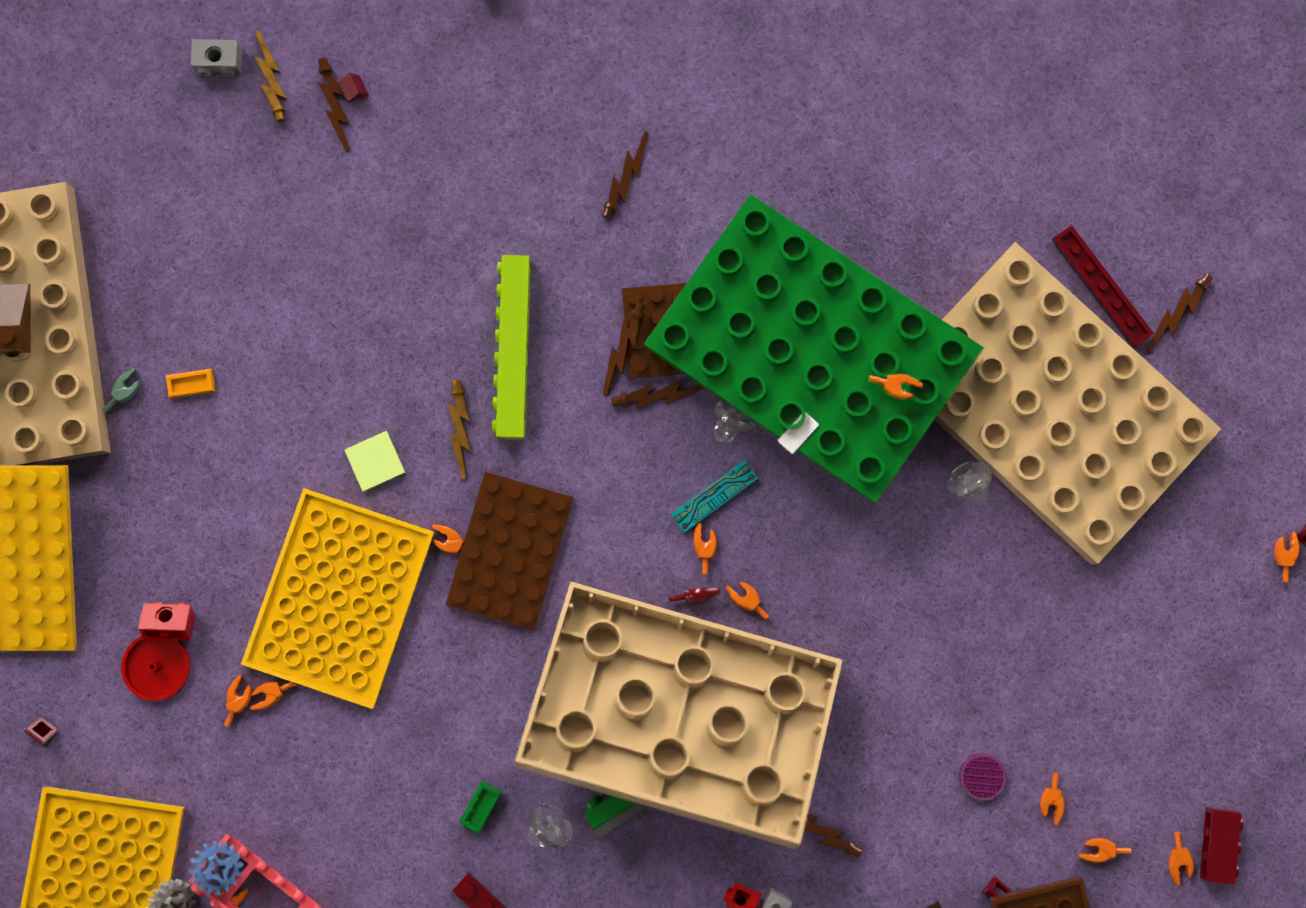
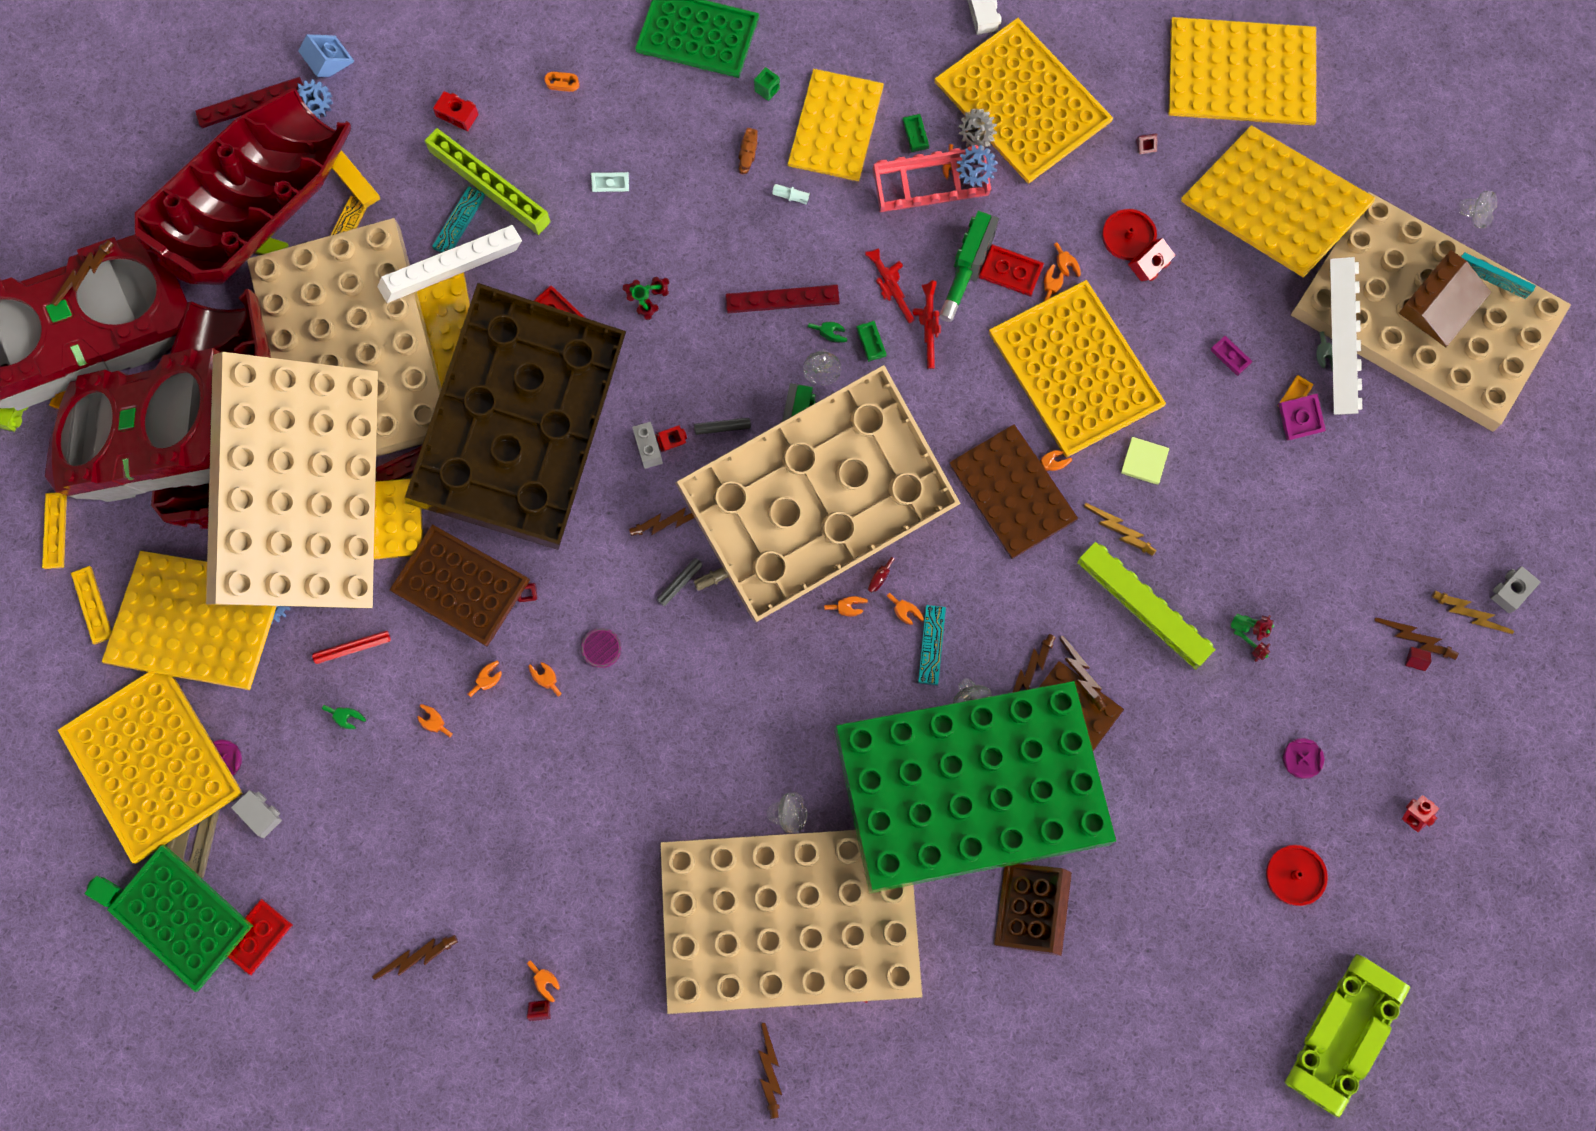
camera: 135 degrees right, 10 degrees down
reddish brown piece [602,131,648,220] -> none
white sticker [778,412,819,454] -> none
orange hand [869,374,923,399] -> none
dark red plate [1052,225,1154,348] -> none
dark red brick [1200,807,1243,885] -> none
none -> dark grey axle [657,558,702,606]
none -> dark grey axle [694,418,751,435]
none -> dark tan axle [694,567,728,591]
none -> green hand [808,322,847,343]
none -> red piece [865,248,915,323]
none -> red piece [913,280,941,369]
none -> green piece [939,211,999,322]
none -> red tile [978,244,1044,297]
none -> reddish brown slope [994,864,1072,956]
none -> magenta plate [1210,336,1253,376]
none -> plant [1231,614,1274,662]
none -> red piece [1266,845,1328,906]
none -> magenta plate [1278,394,1326,440]
none -> magenta tile [1283,738,1325,779]
none -> white brick [1330,257,1362,415]

